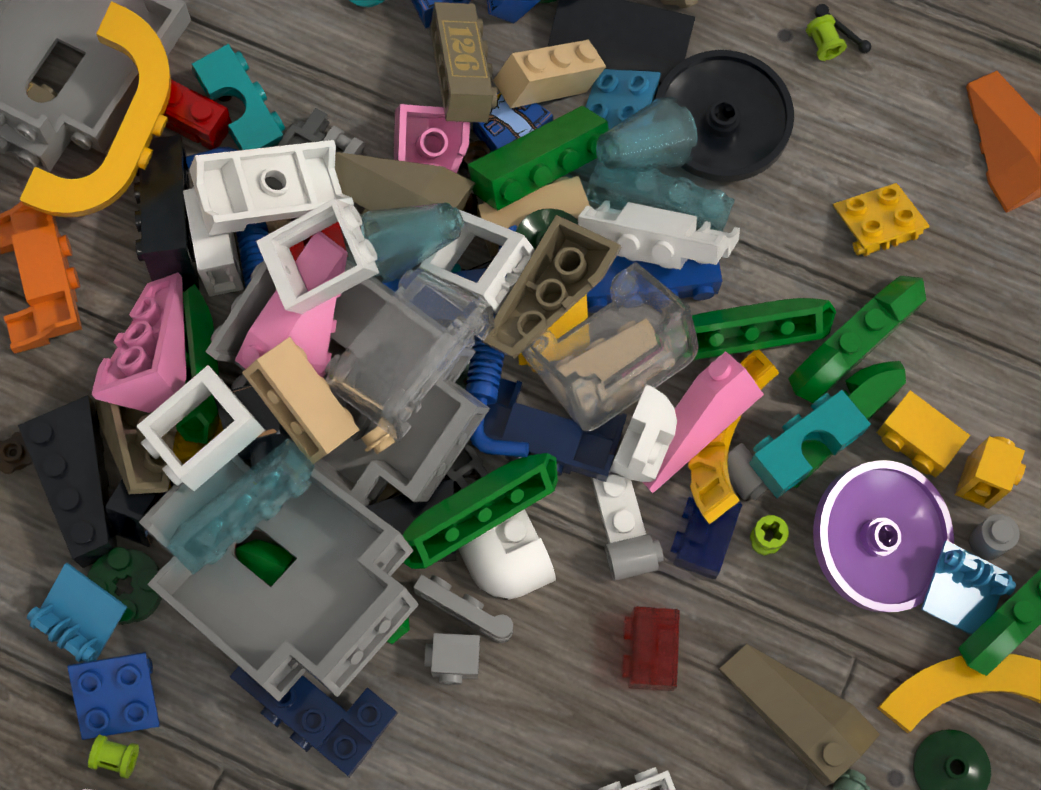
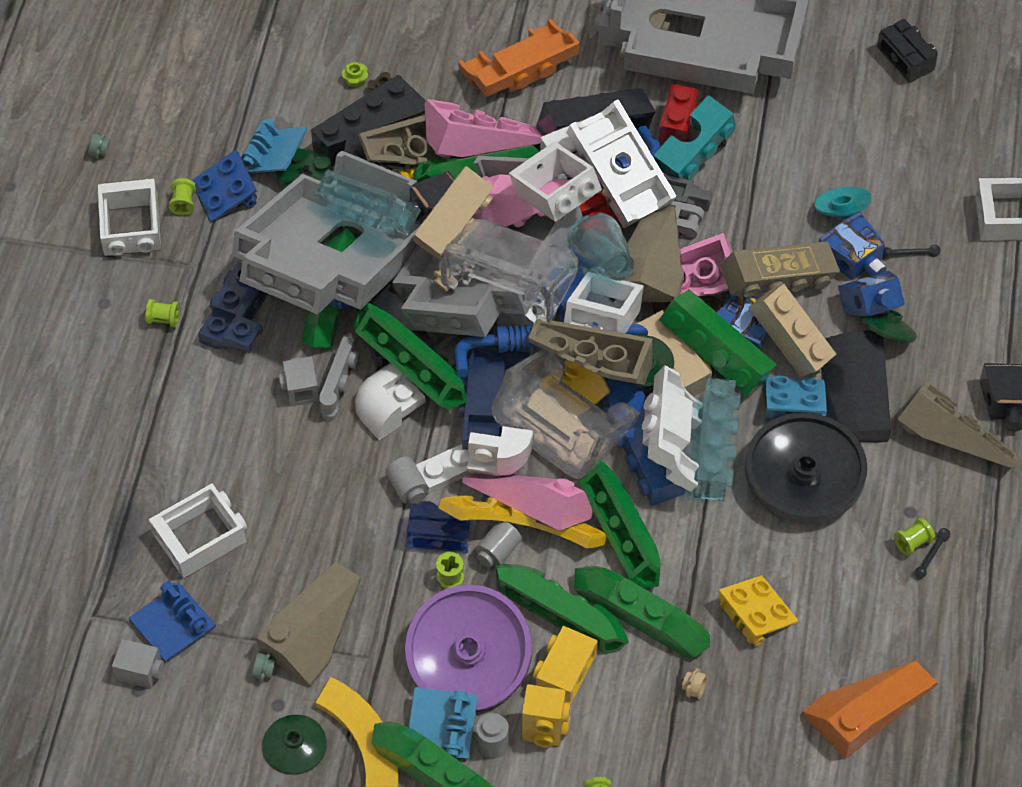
camera: 80 degrees right, 15 degrees down
yellow arch [19,1,171,217] -> none
white window [137,365,265,491] -> none
clear light blue cone [596,97,698,169] -> none
clear red brick [621,606,680,691] -> none
teal arch [749,390,871,499] -> none
none -> tan plate [682,668,708,699]

